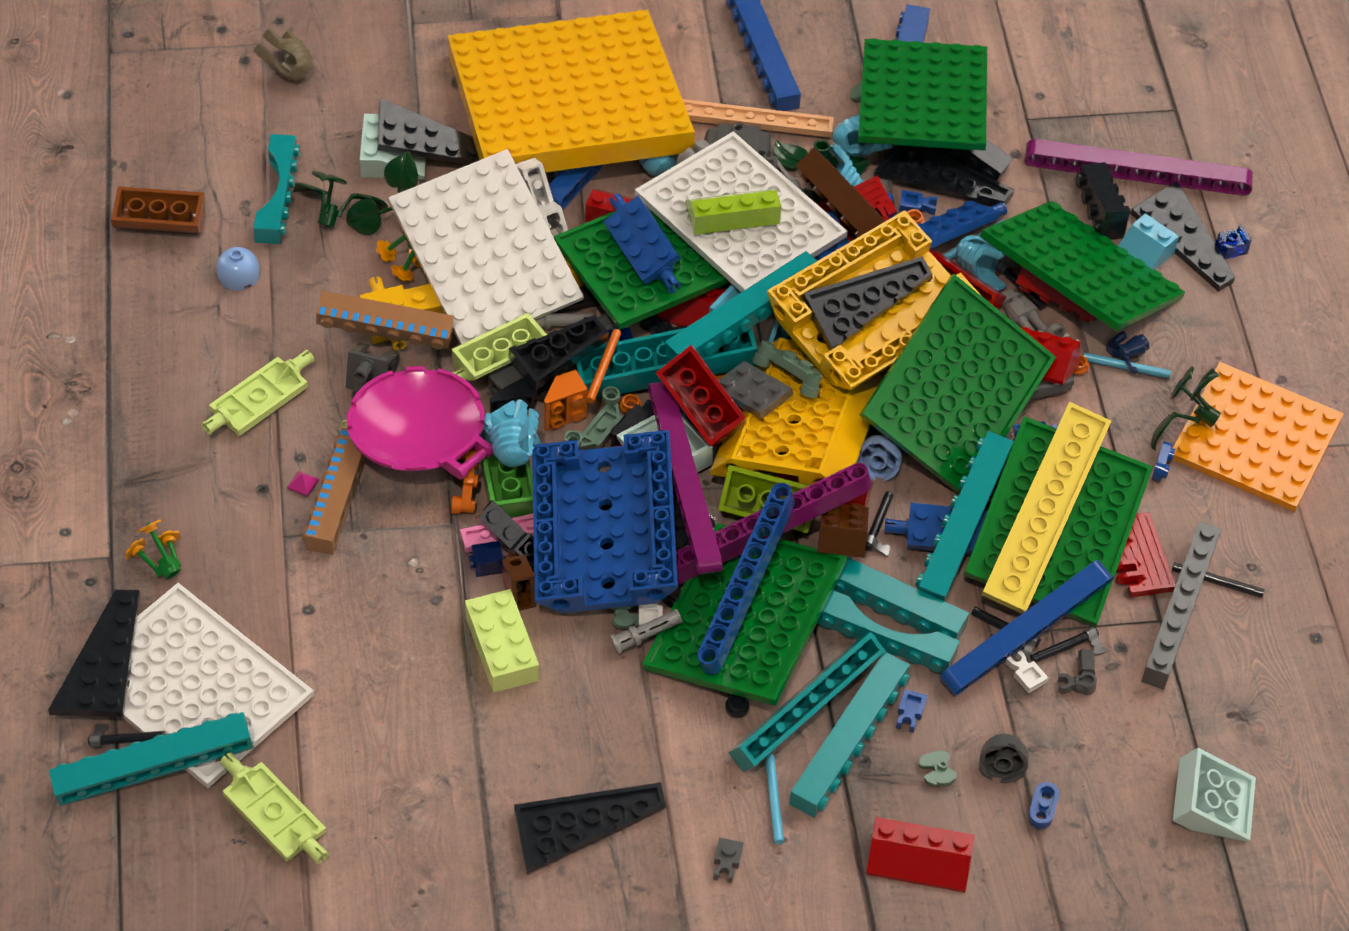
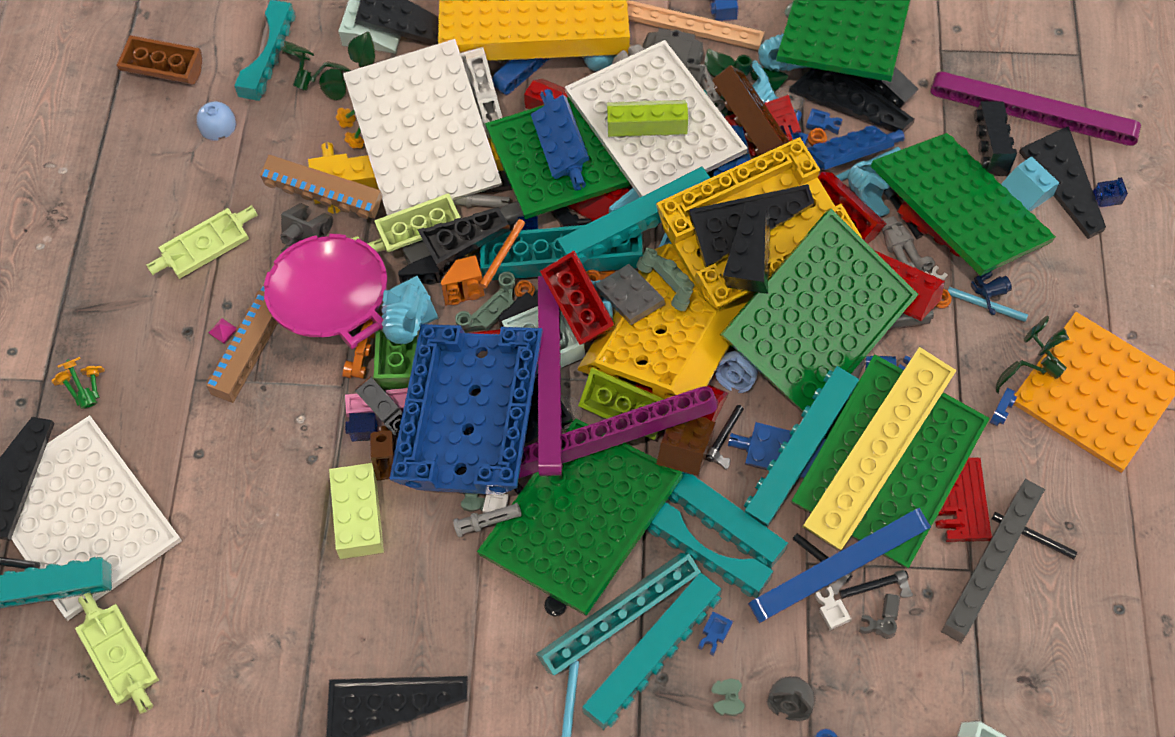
camera: 15 degrees right, 10 degrees up
blue beam [698,483,795,675] -> none
none -> black wedge [723,202,770,294]

